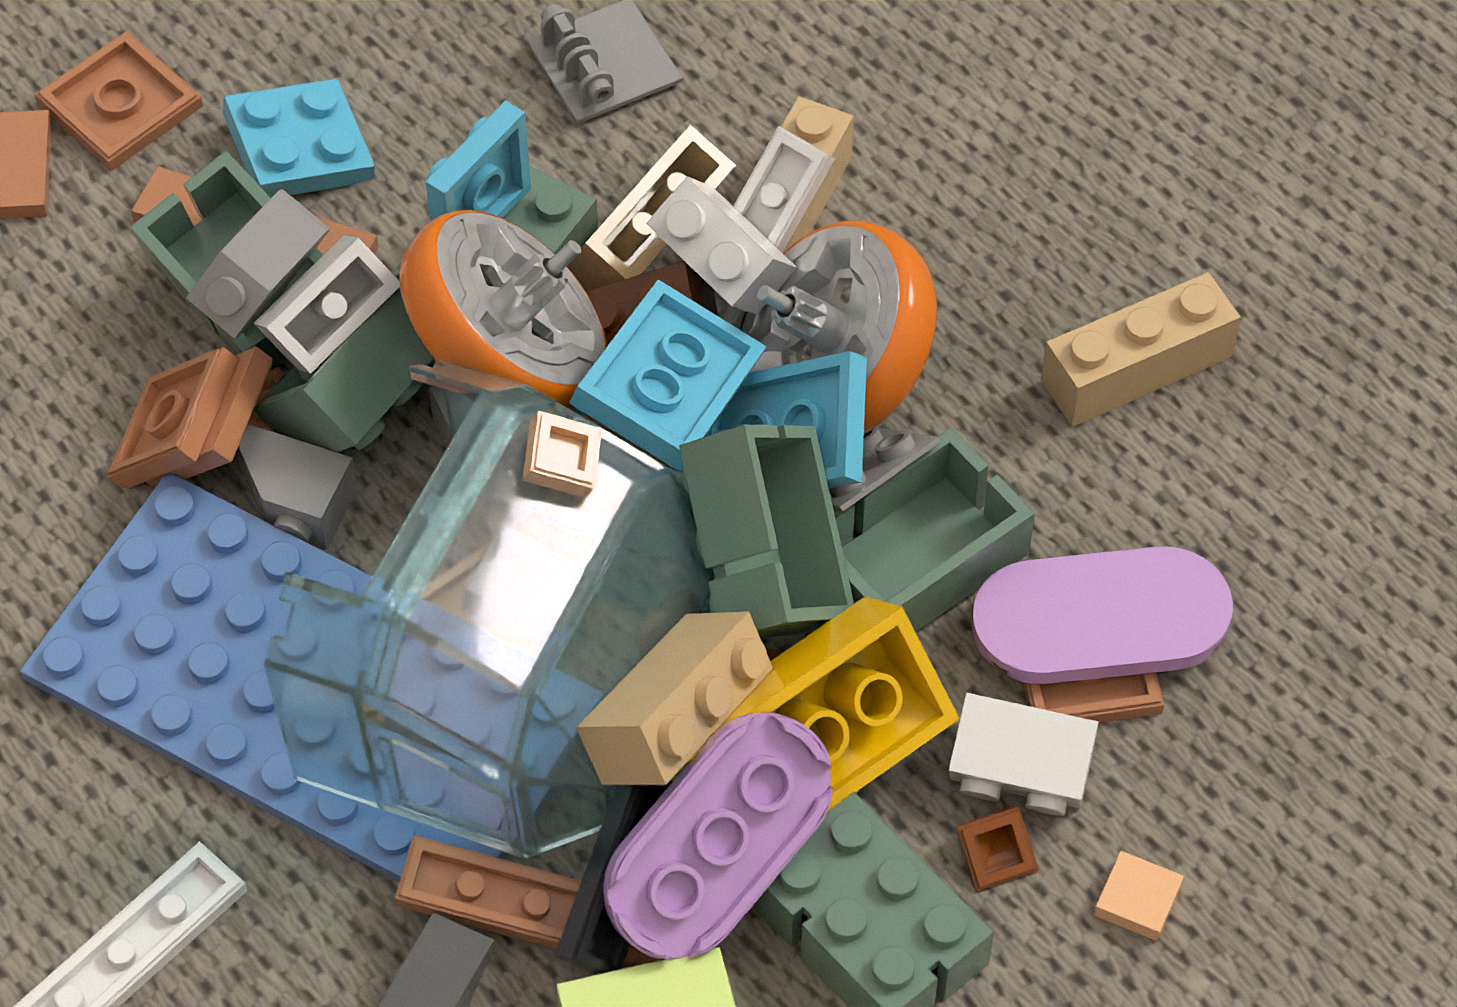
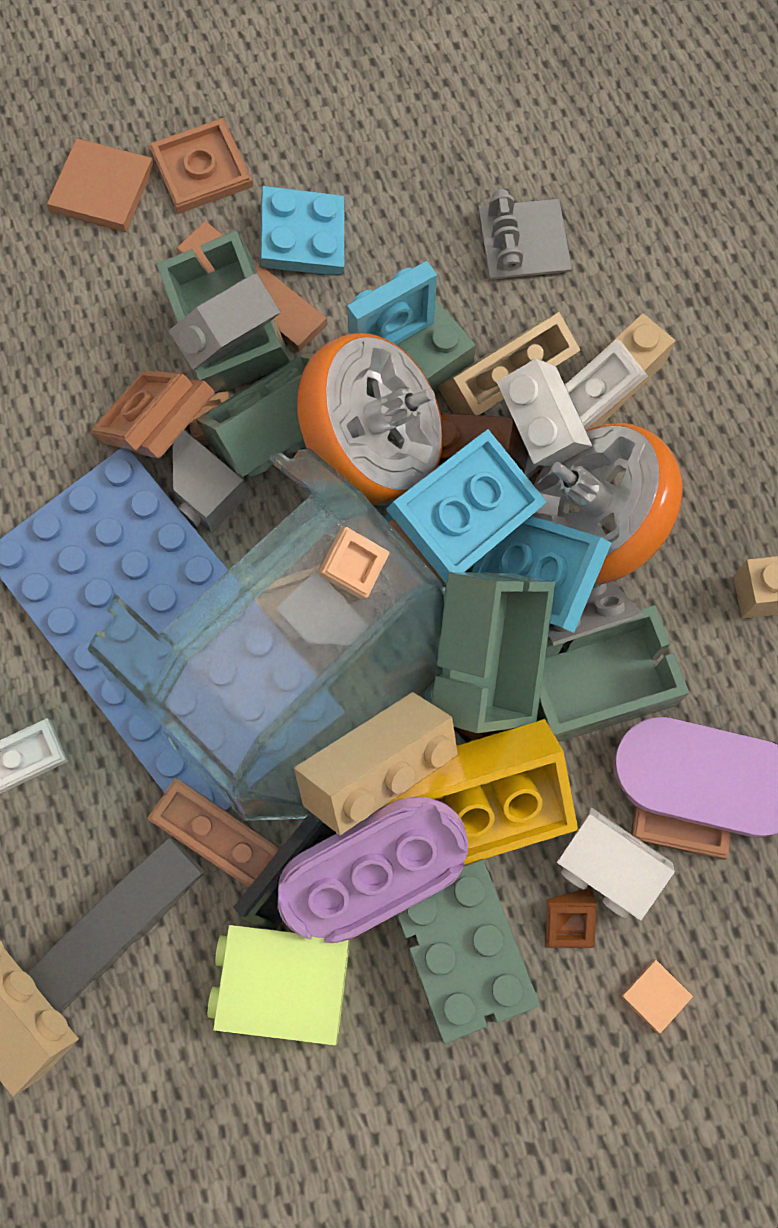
camera: 20 degrees right, 15 degrees up
white brick [253,235,400,374] -> none

